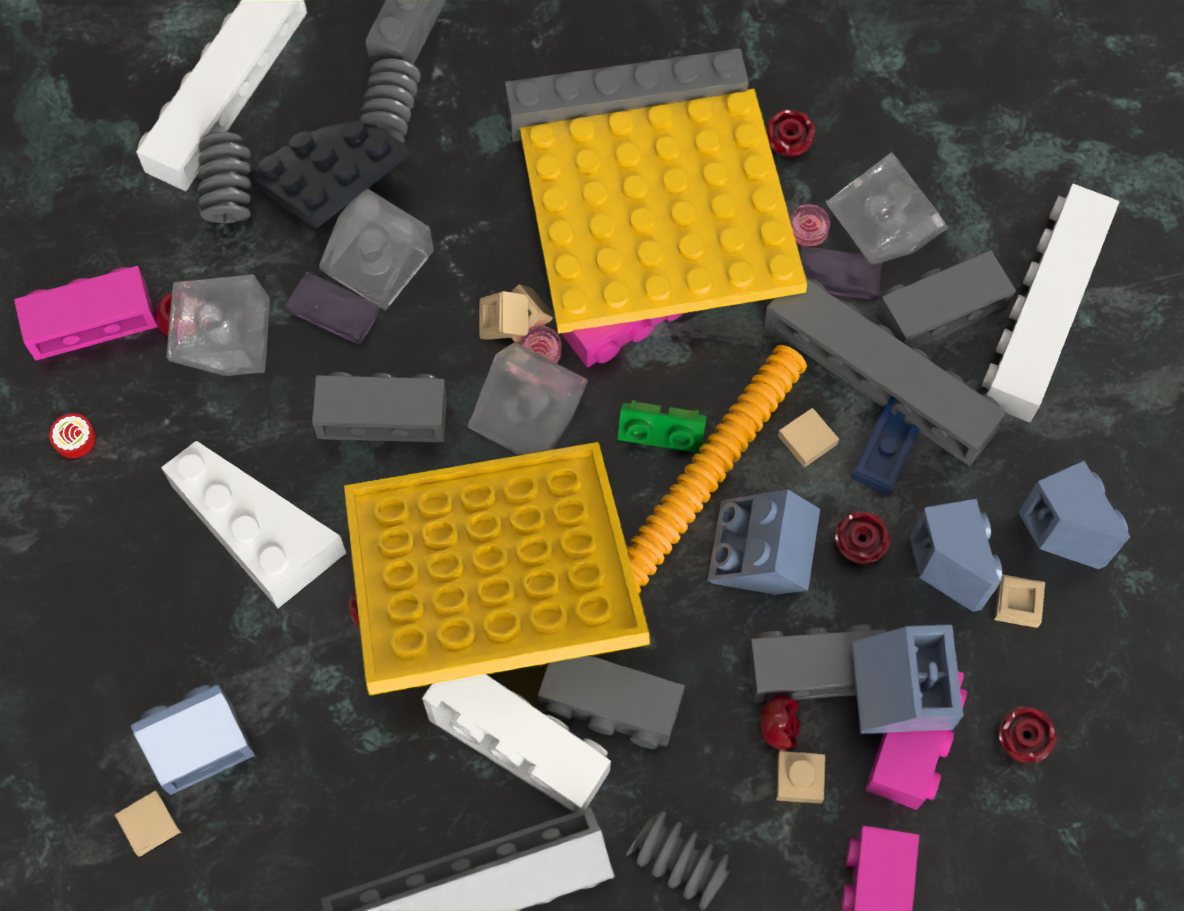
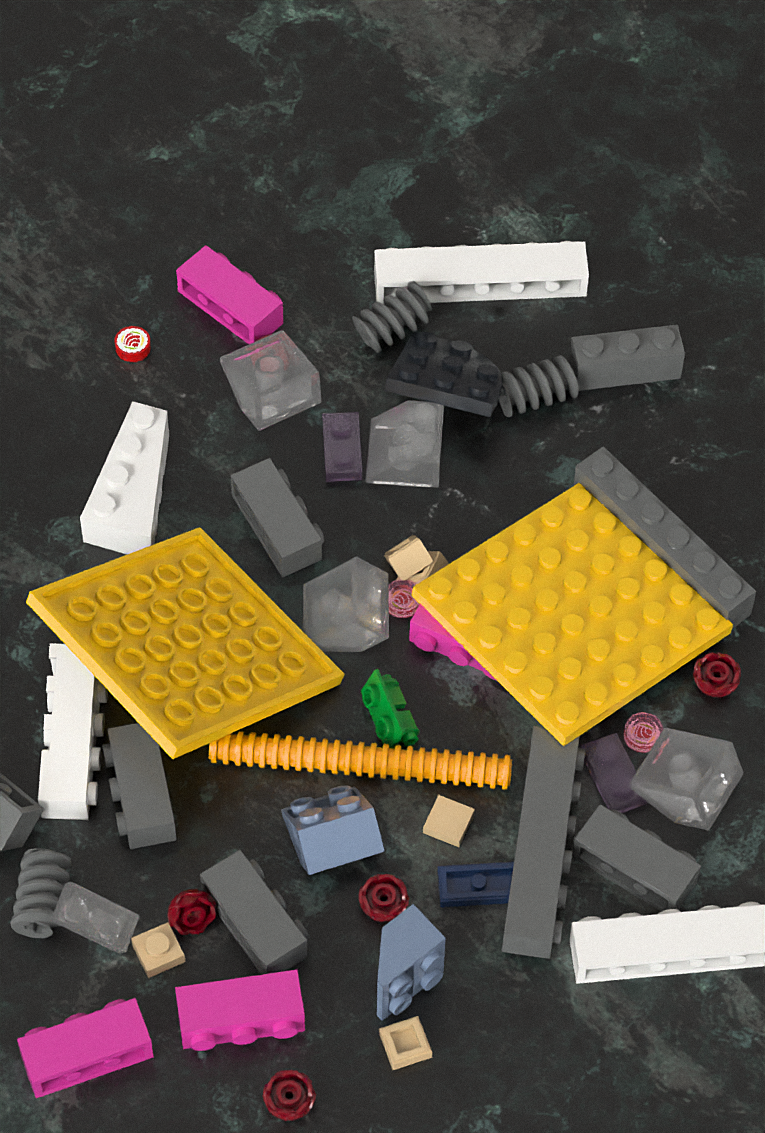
camera: 60 degrees right, 10 degrees down
sand blue slope [851,625,963,734] -> none
sand blue slope [1018,461,1130,569] -> none
none -> clear plate [51,882,140,954]

